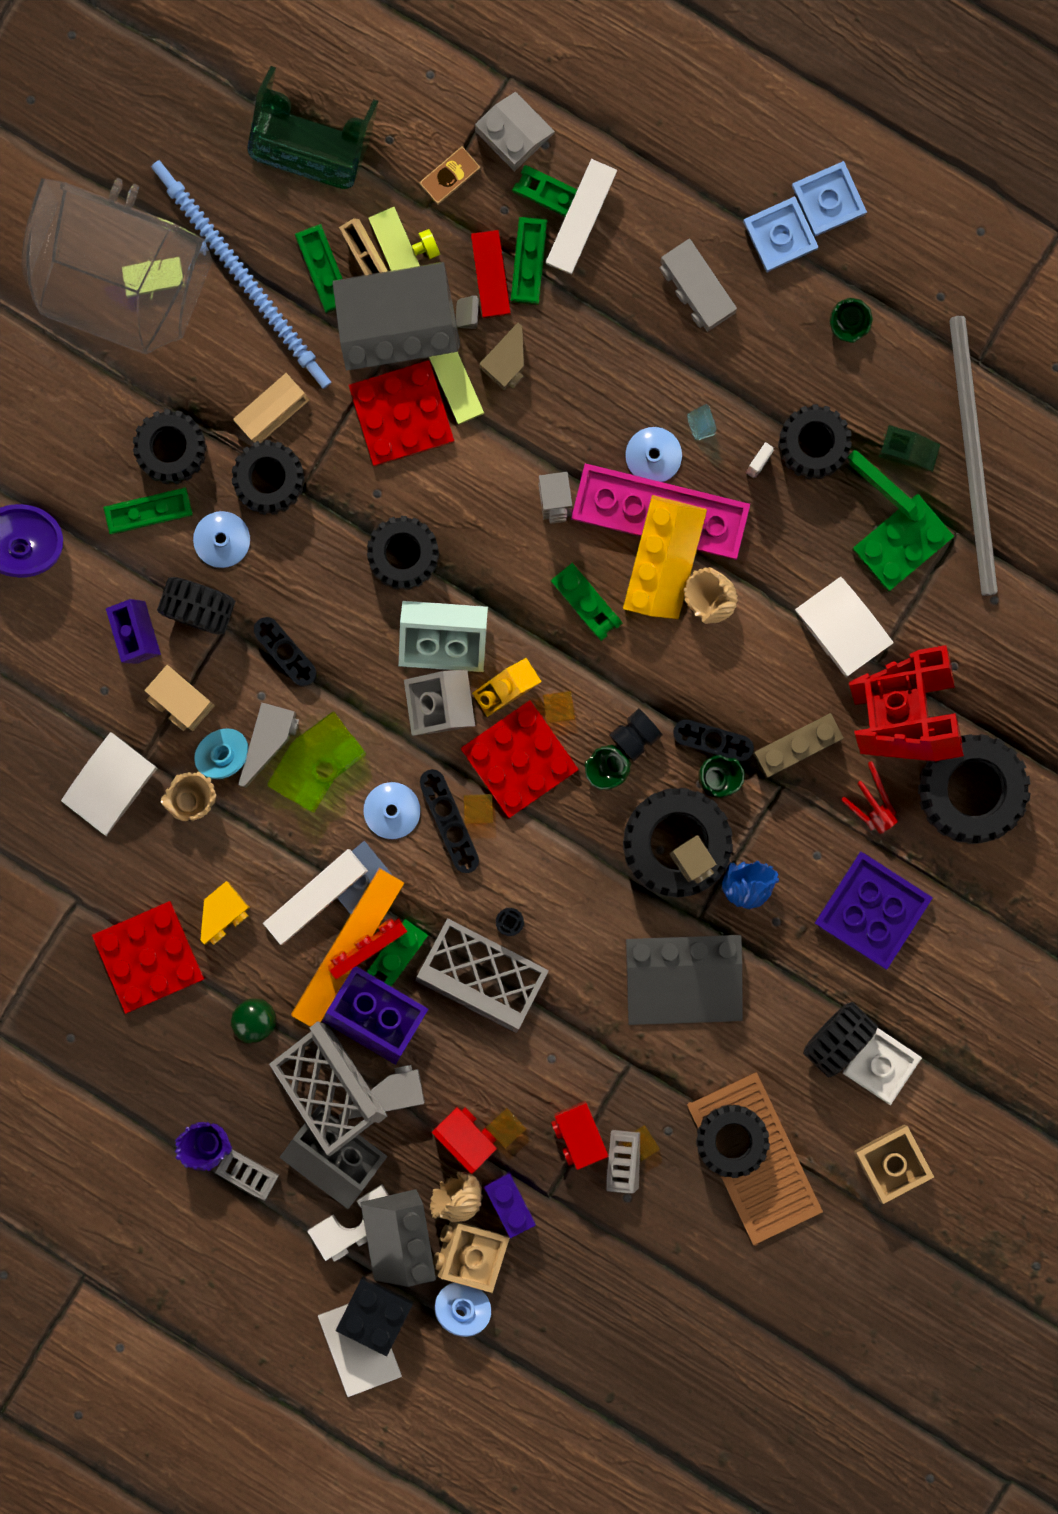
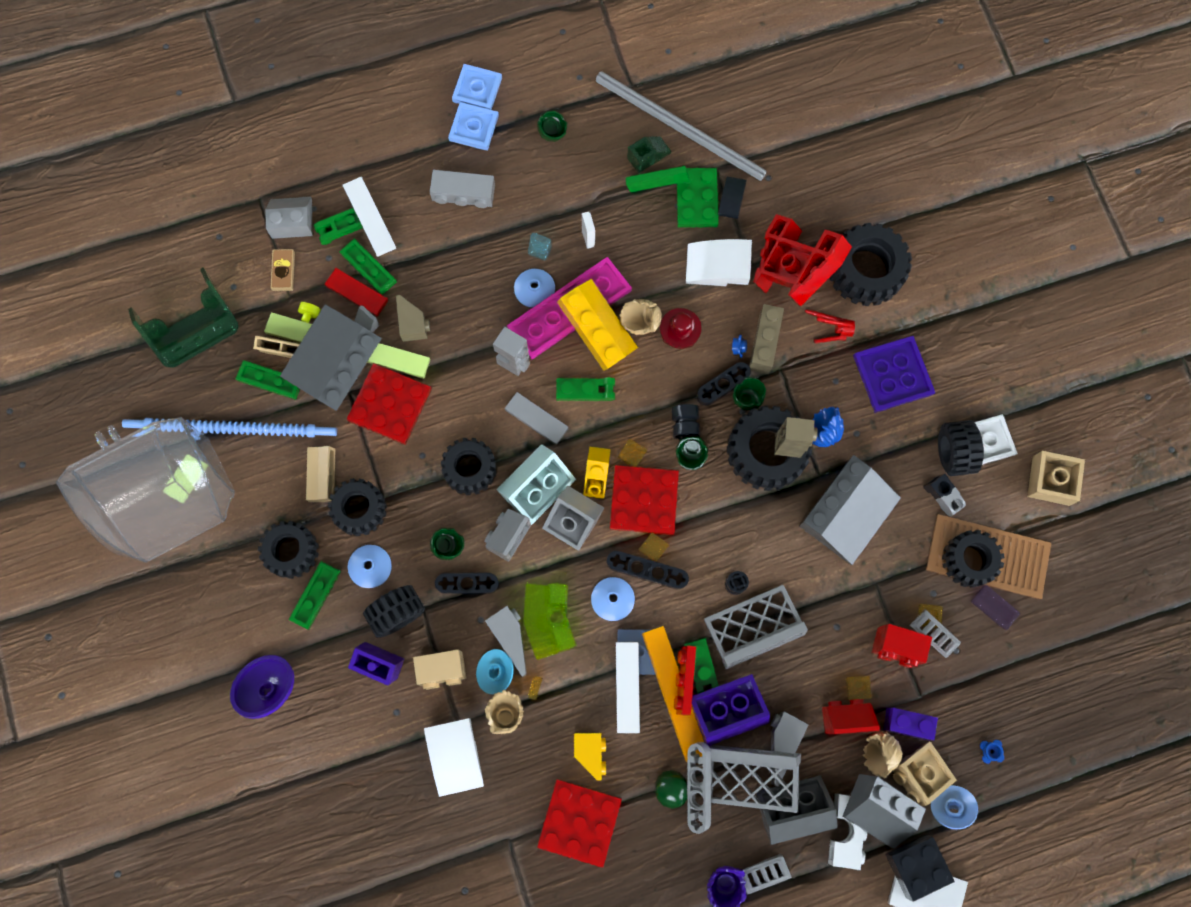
camera: 50 degrees left, 10 degrees down
black tyre [778,404,852,479] -> none
none -> dark green hair [430,528,465,560]
none -> light grey slope [484,509,531,562]
none -> light grey tile [505,392,569,445]
none -> clear yellow tile [528,676,543,700]
none -> dark red plate [660,308,702,349]
none -> light grey beam [687,742,711,834]
none -> black slope [718,176,747,219]
none -> blue plate [732,334,747,358]
none -> leg [923,473,966,517]
none -> clear purple tile [970,585,1021,630]
none -> blue plate [980,740,1004,764]

